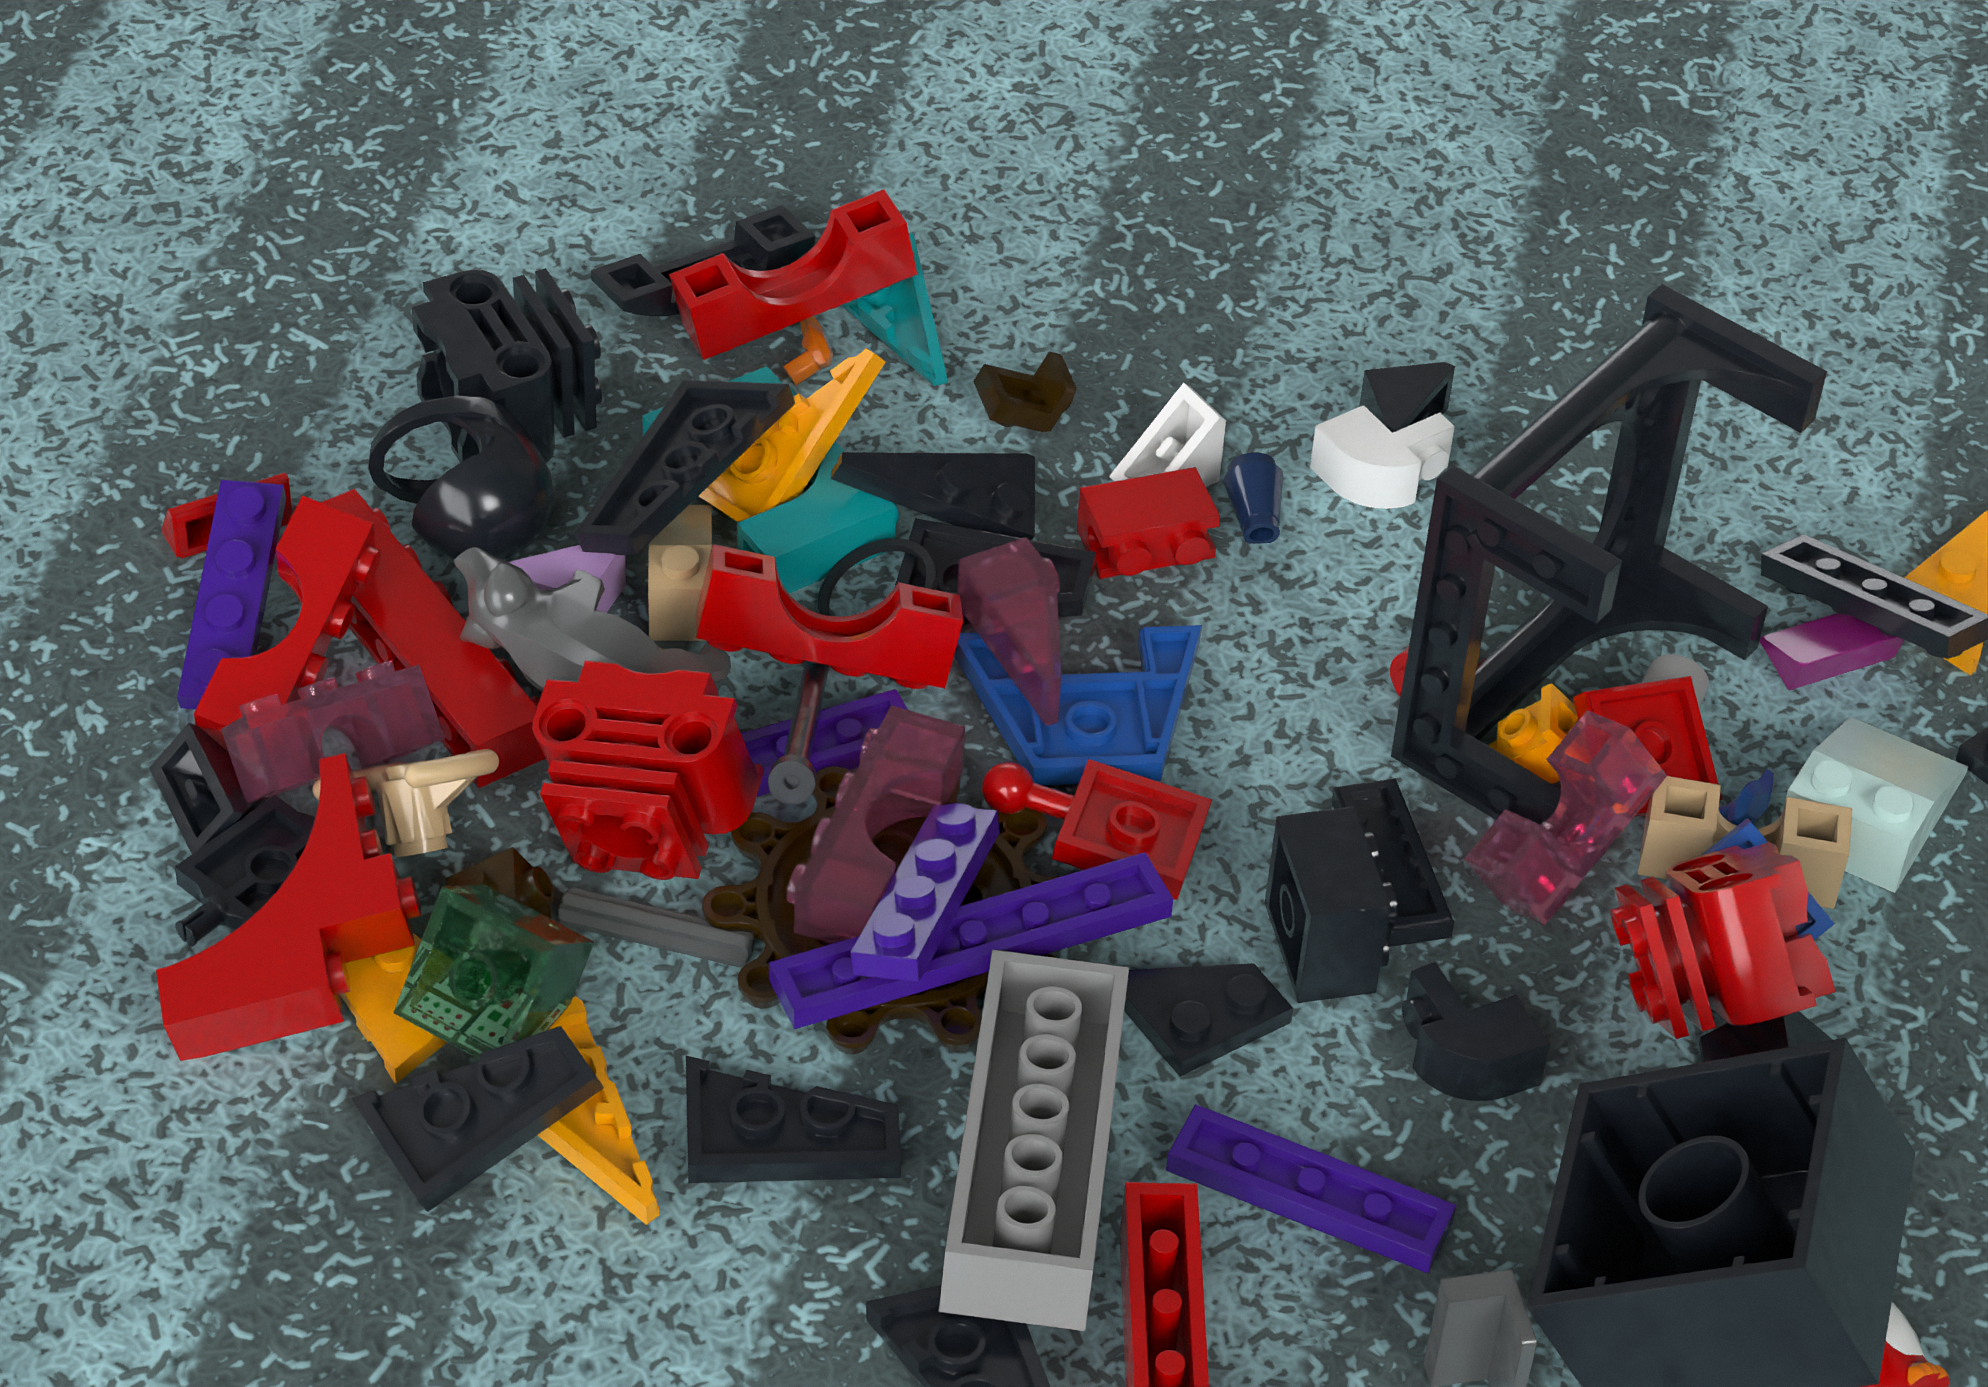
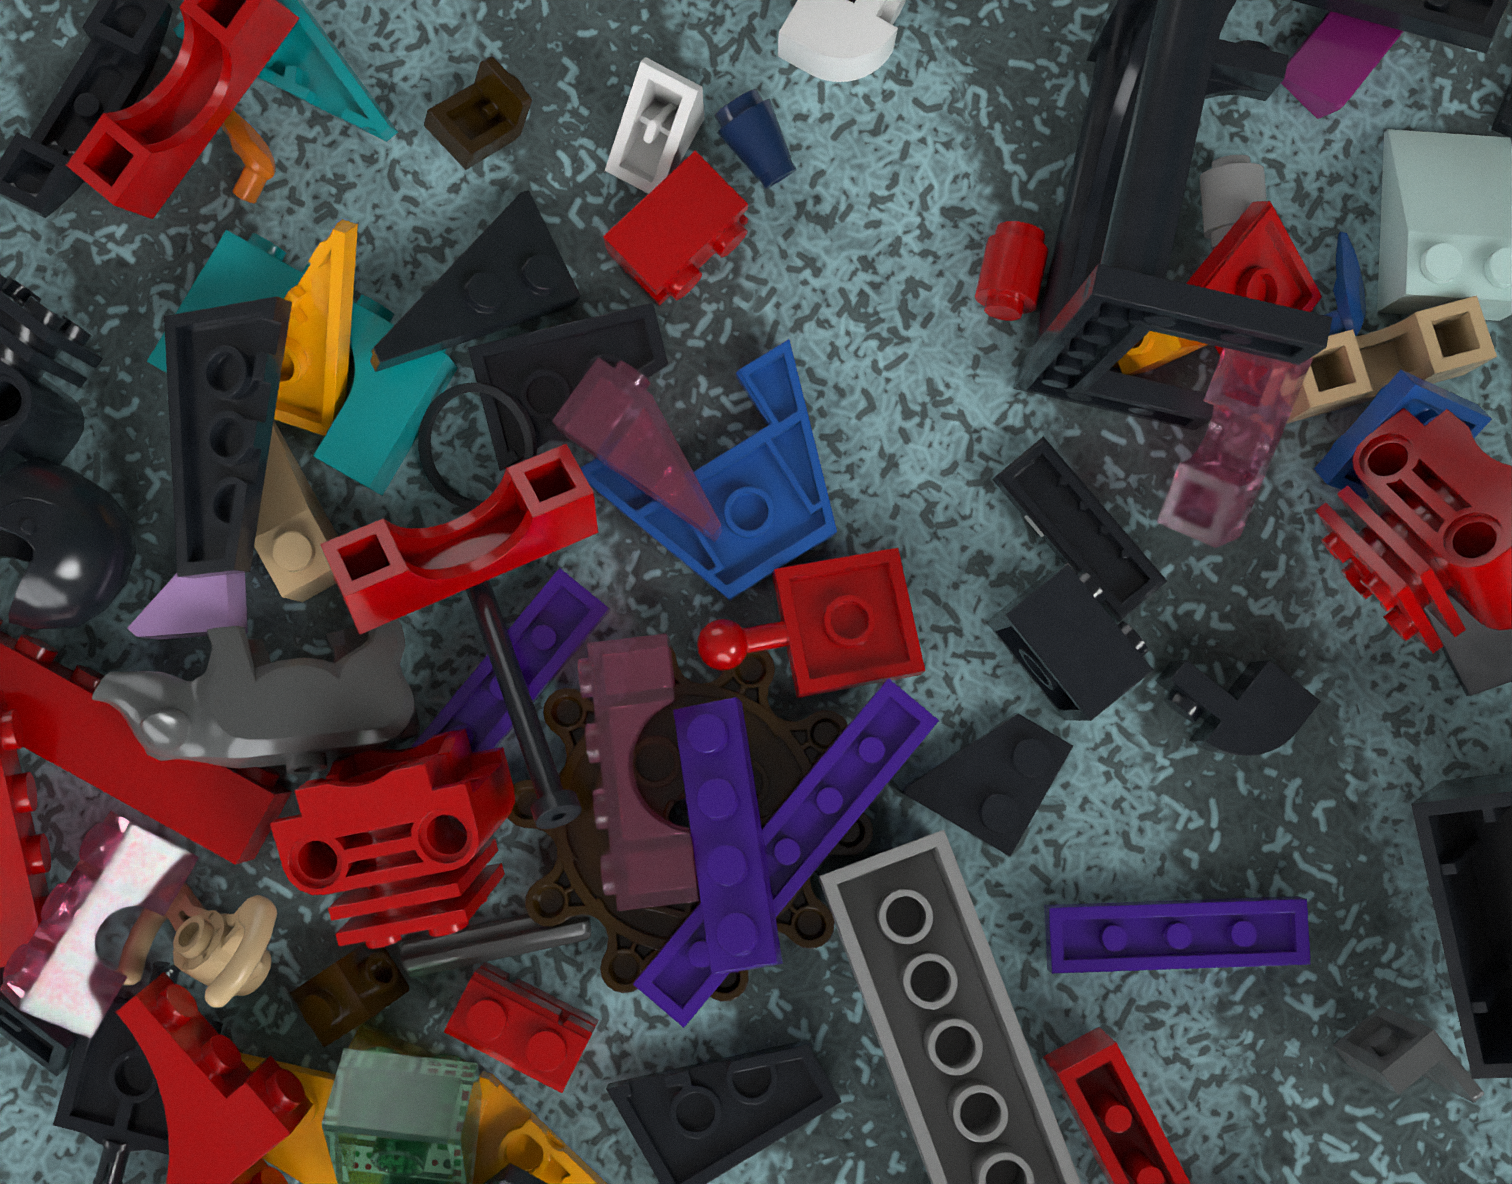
camera: 30 degrees left, 40 degrees up
none -> red brick [444,962,599,1093]

